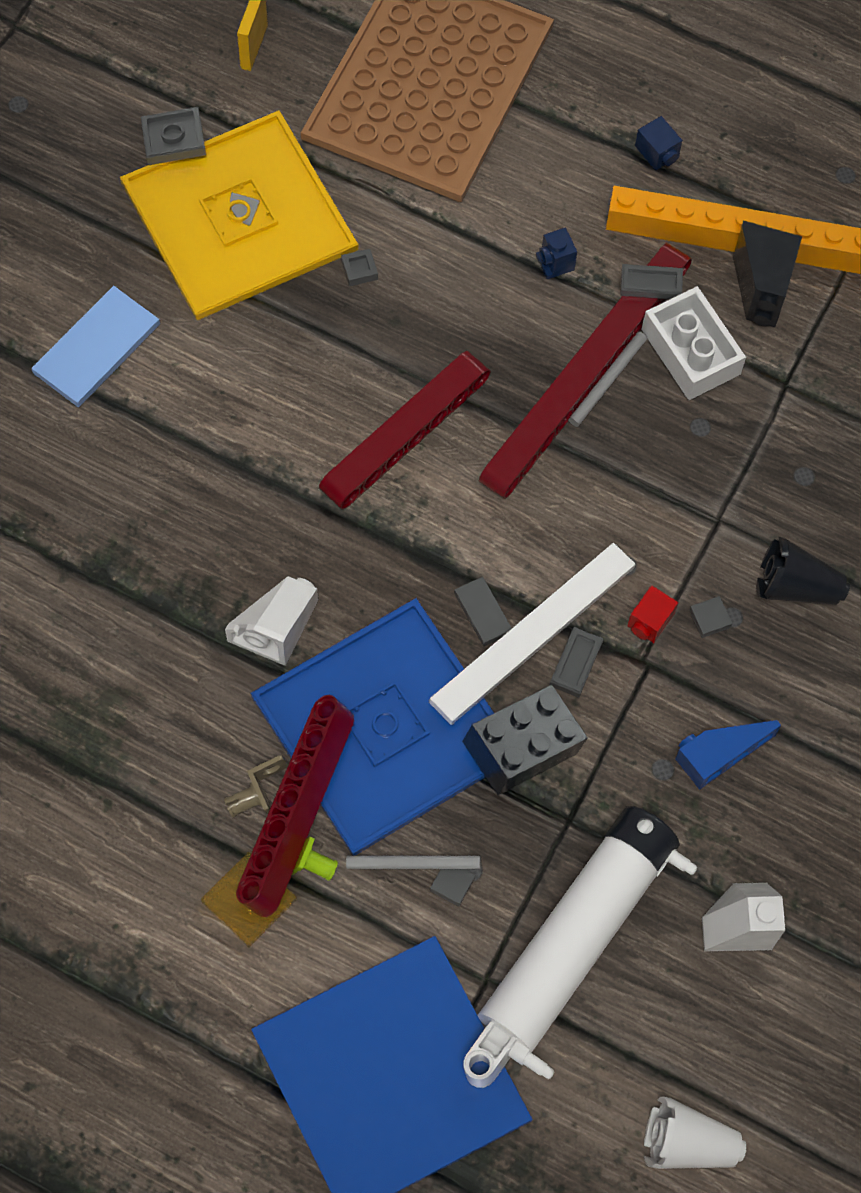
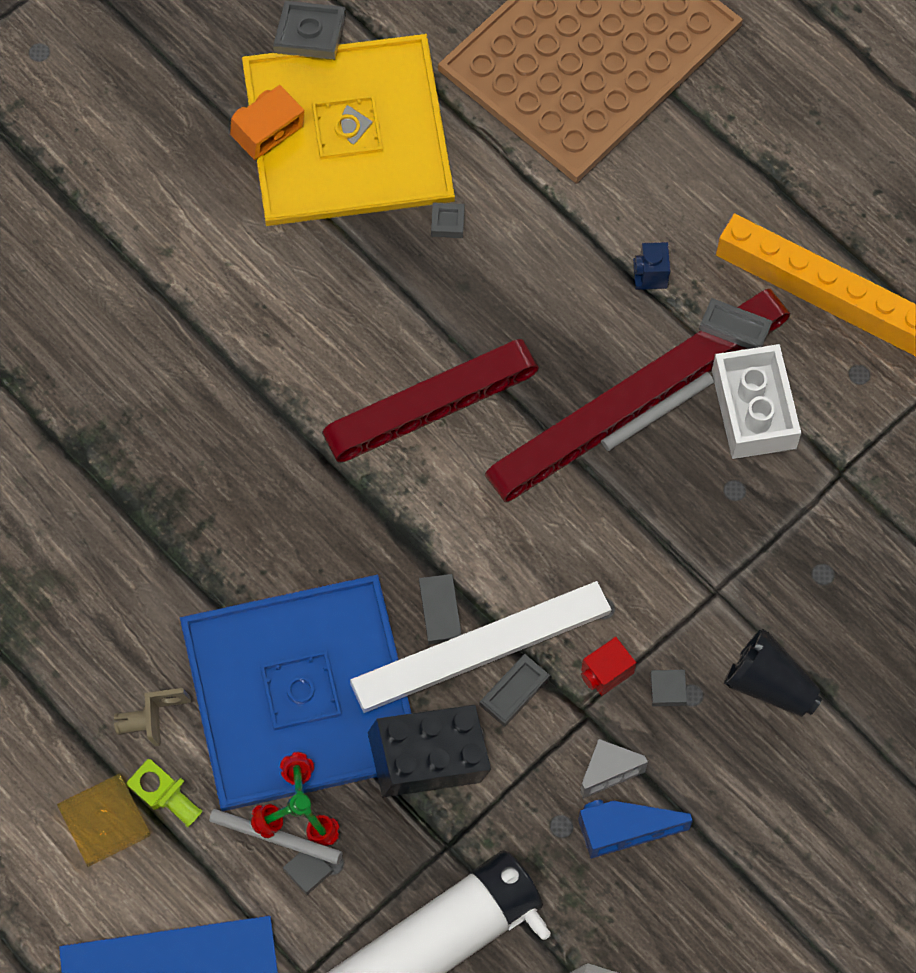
camera: 20 degrees right, 0 degrees up
light blue tile [31,286,160,408] -> none
white slope [225,576,318,666] -> none
dark red beam [236,695,354,917] -> none
dark blue brick [635,116,683,171] -> none
black slope [733,220,802,327] -> none
none -> orange brick [230,85,304,160]
none -> red plant [251,752,339,846]
none -> light grey slope [580,739,648,799]

